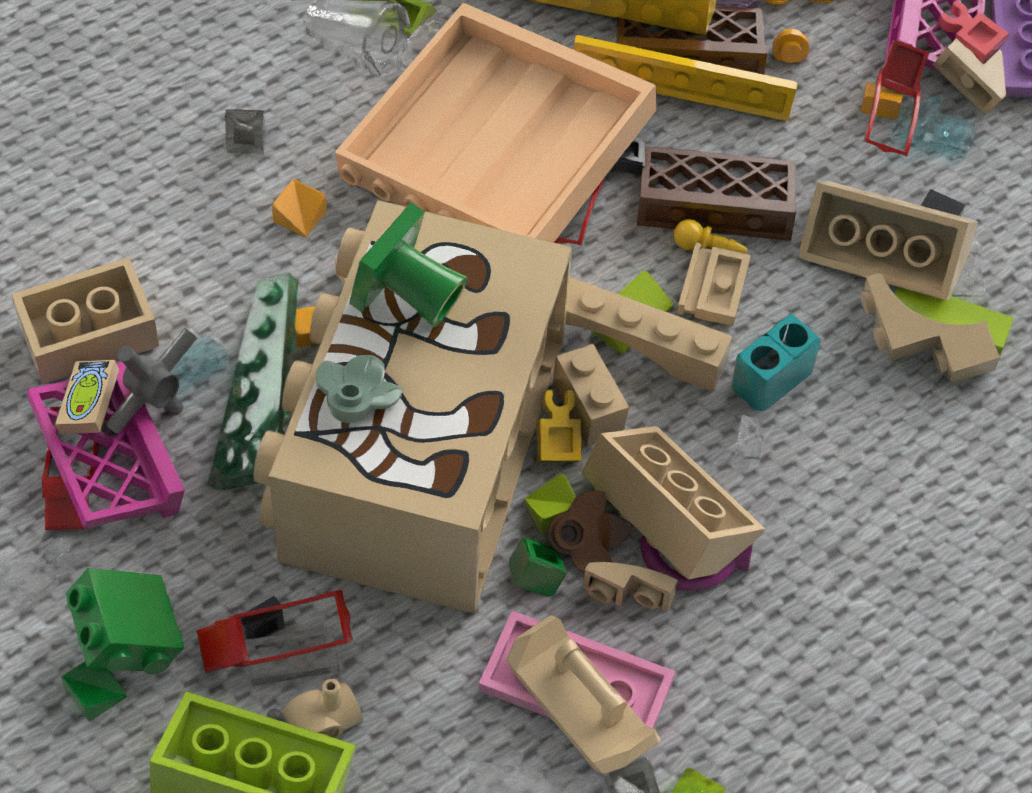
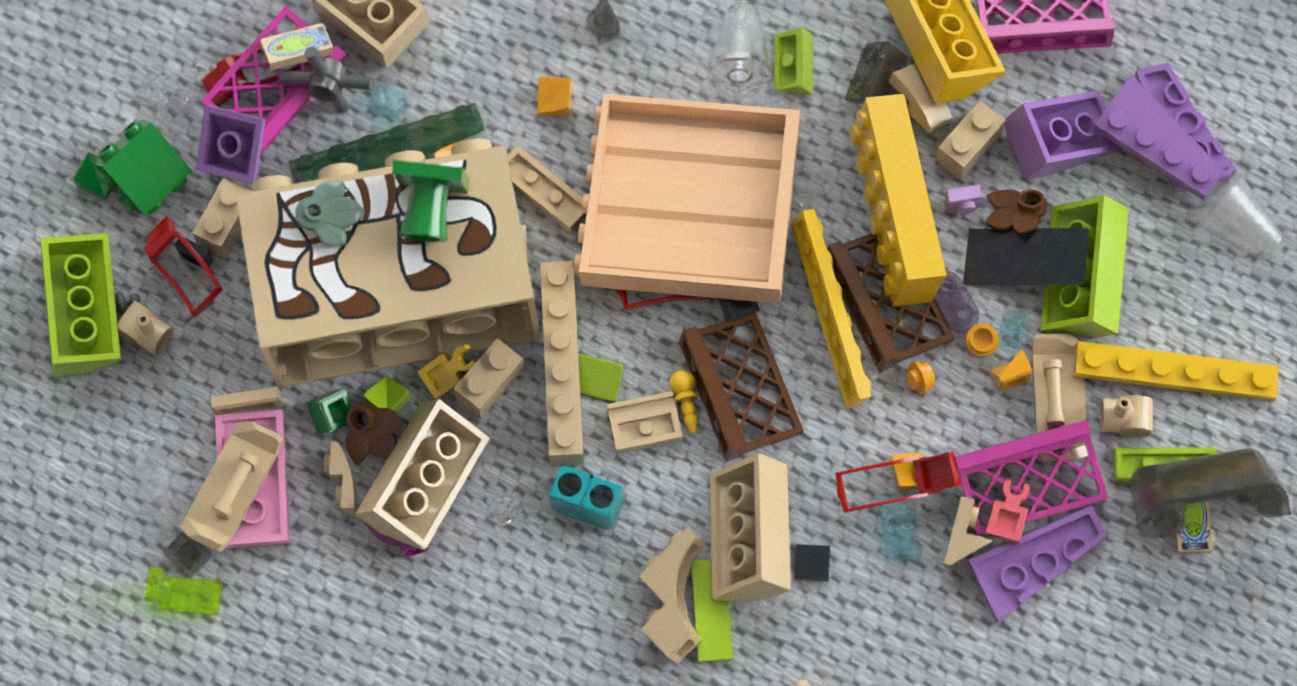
camera: 70 degrees right, 15 degrees up
none -> tan brick [192,177,252,259]
none -> medium lavender slope [195,105,265,184]
none -> tan tile [210,386,283,415]

